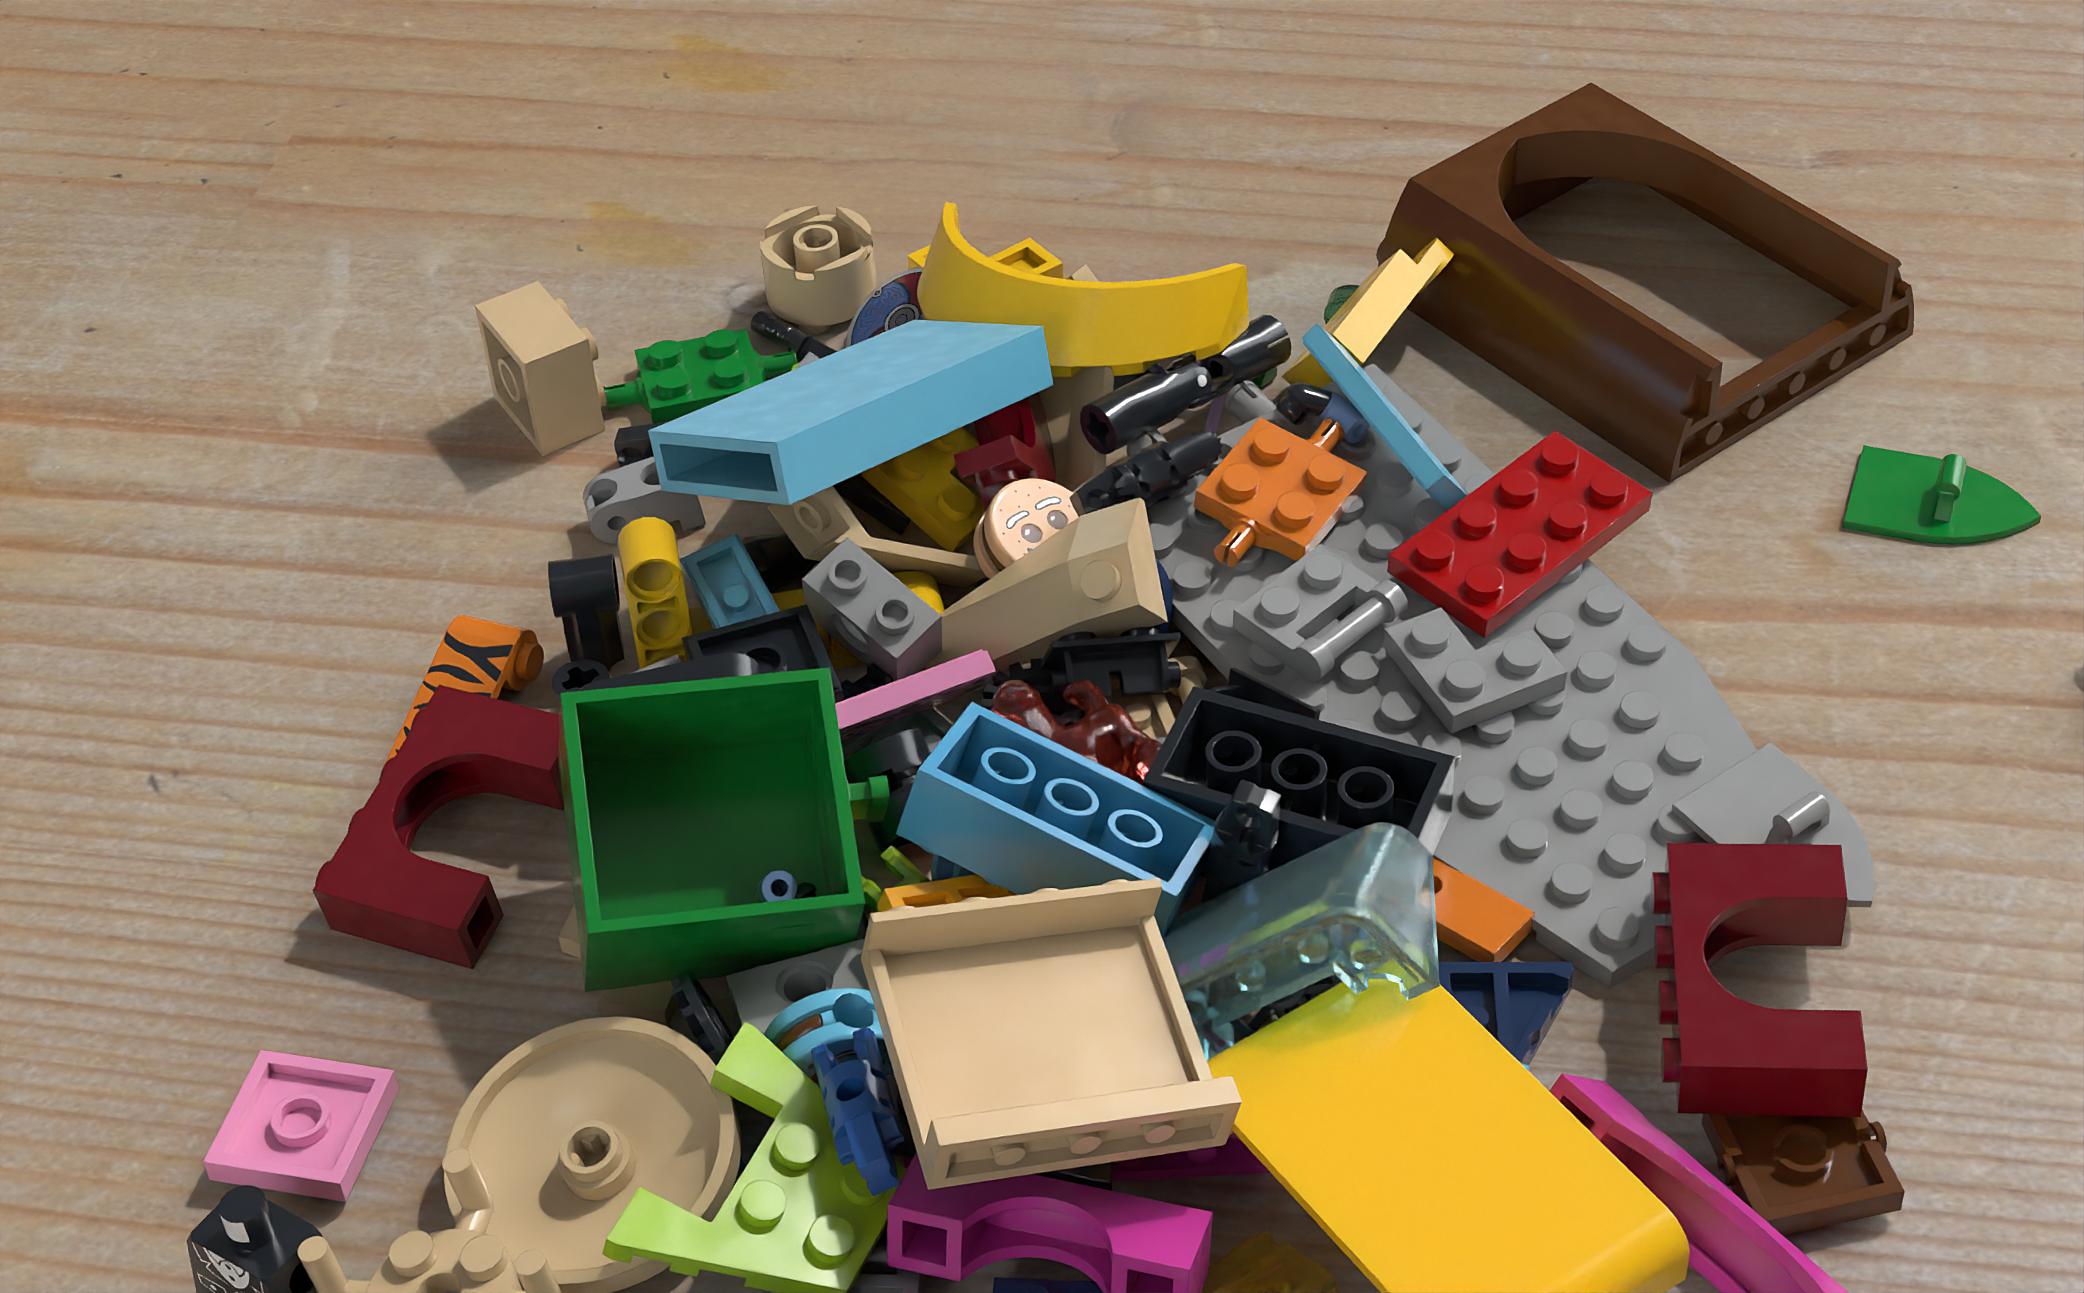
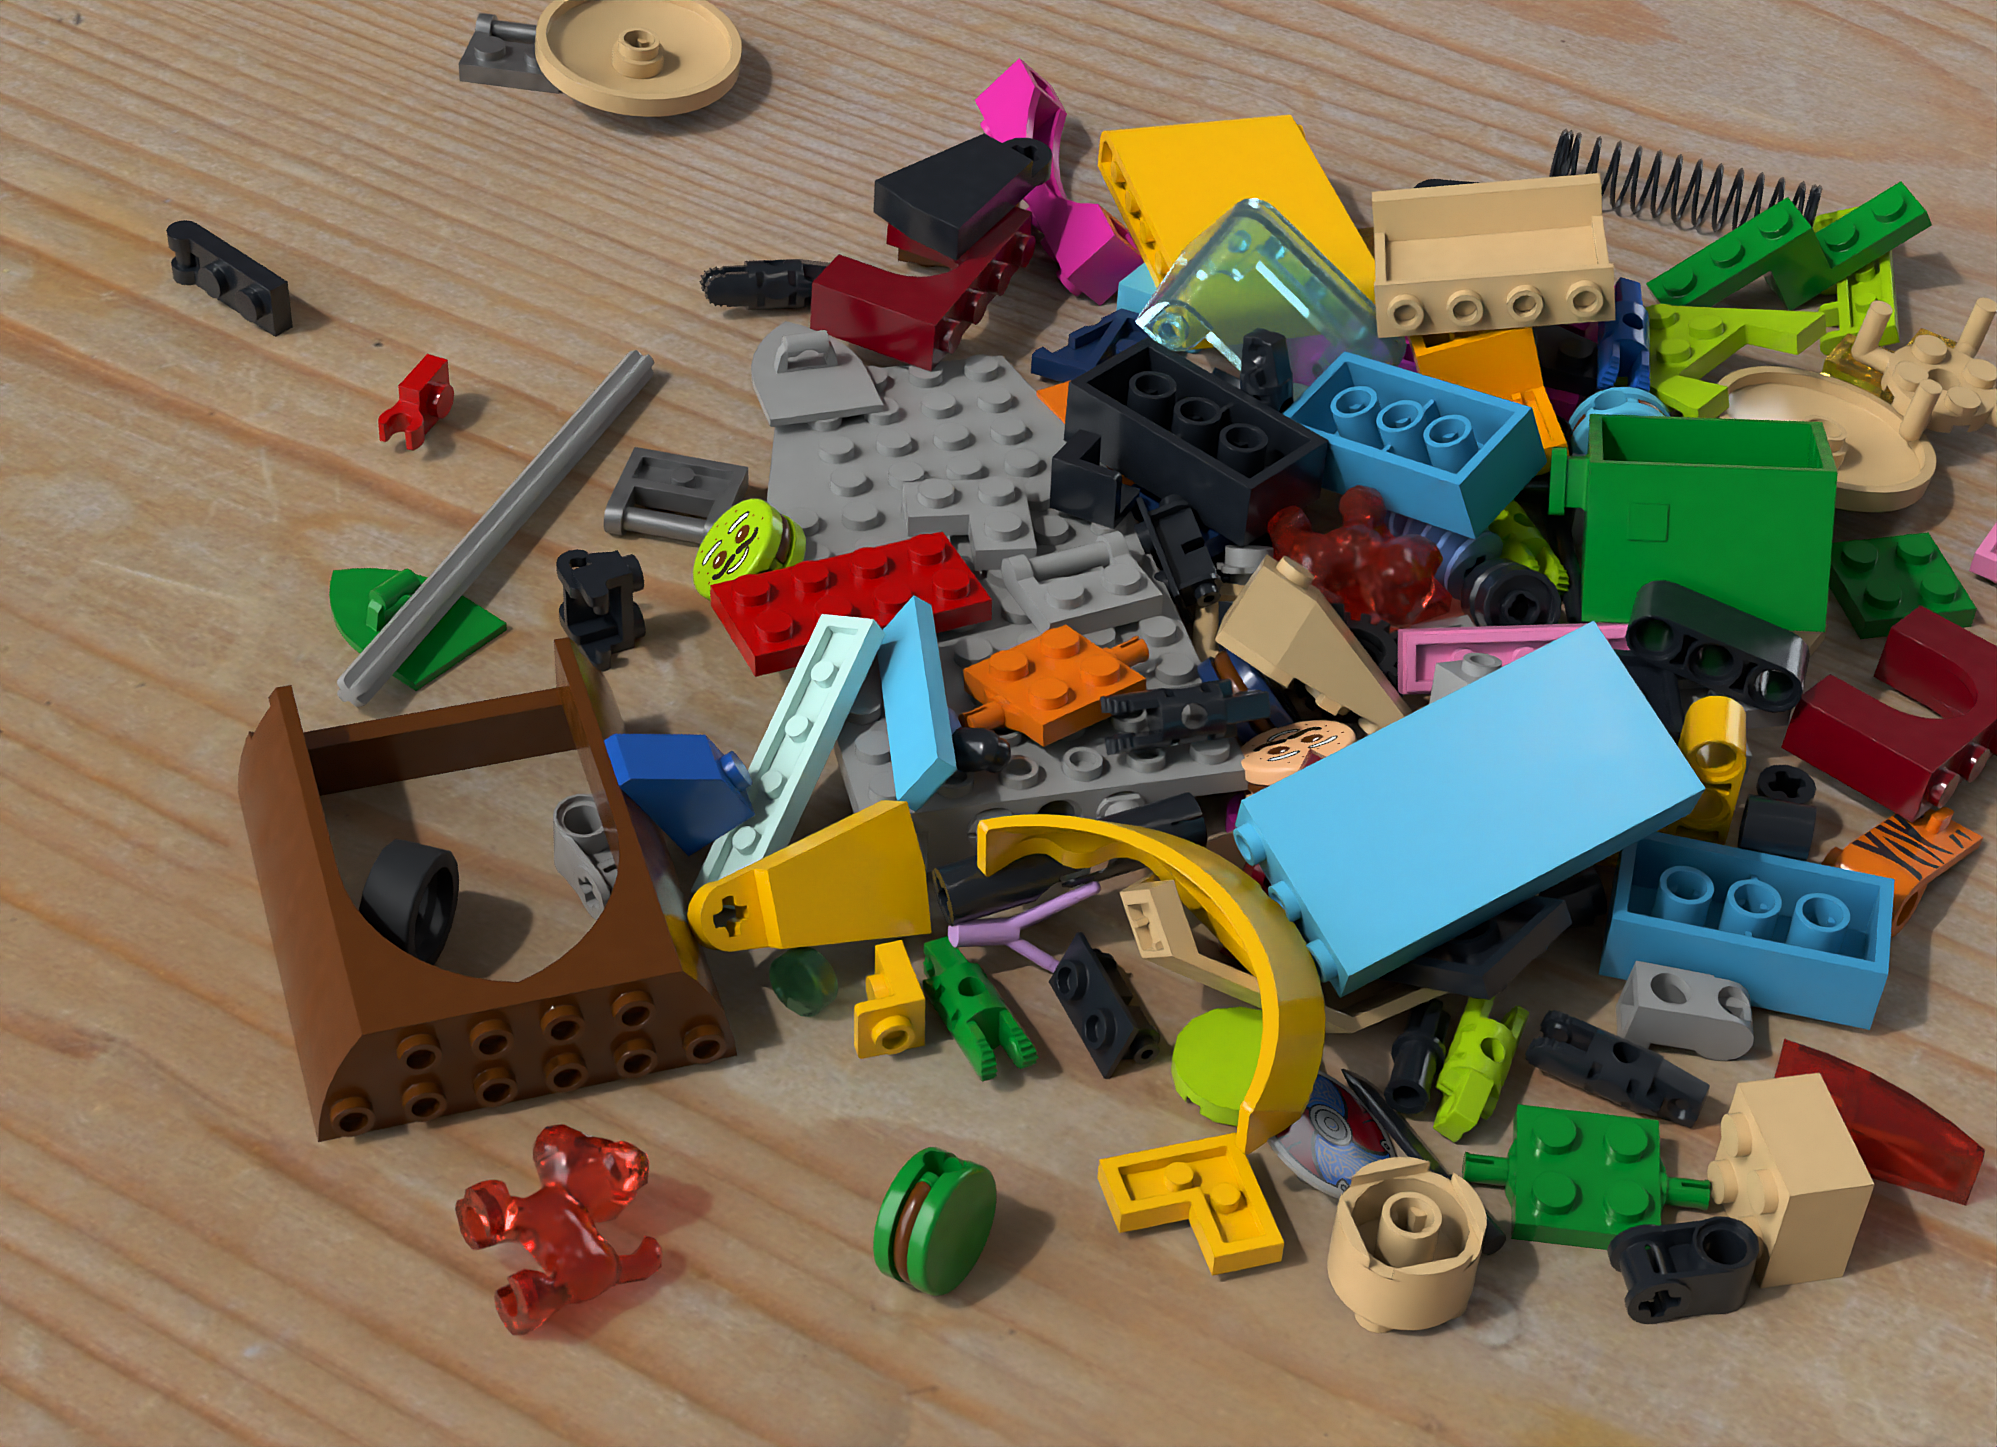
camera: 165 degrees left, 0 degrees up
none -> light grey axle [337,350,654,707]
none -> black tyre [358,839,459,966]
none -> clear red animal [455,1124,663,1335]
none -> black piece [556,549,646,672]
none -> flat silver plate [604,447,748,544]
none -> blue slope [604,733,755,856]
none -> light aqua plate [691,614,886,909]
none -> lime head [693,498,806,602]
none -> black hinge [699,259,830,310]
none -> yellow bracket [854,940,925,1059]
none -> black piece [873,133,1052,261]
none -> green head [873,1147,997,1296]
none -> black panel [1049,429,1140,529]
none -> dark azure brick [1599,832,1895,1030]
none -> black piece [1607,1216,1760,1324]
none -> clear red slope [1772,1039,1985,1206]
none -> green plate [1829,532,1977,639]

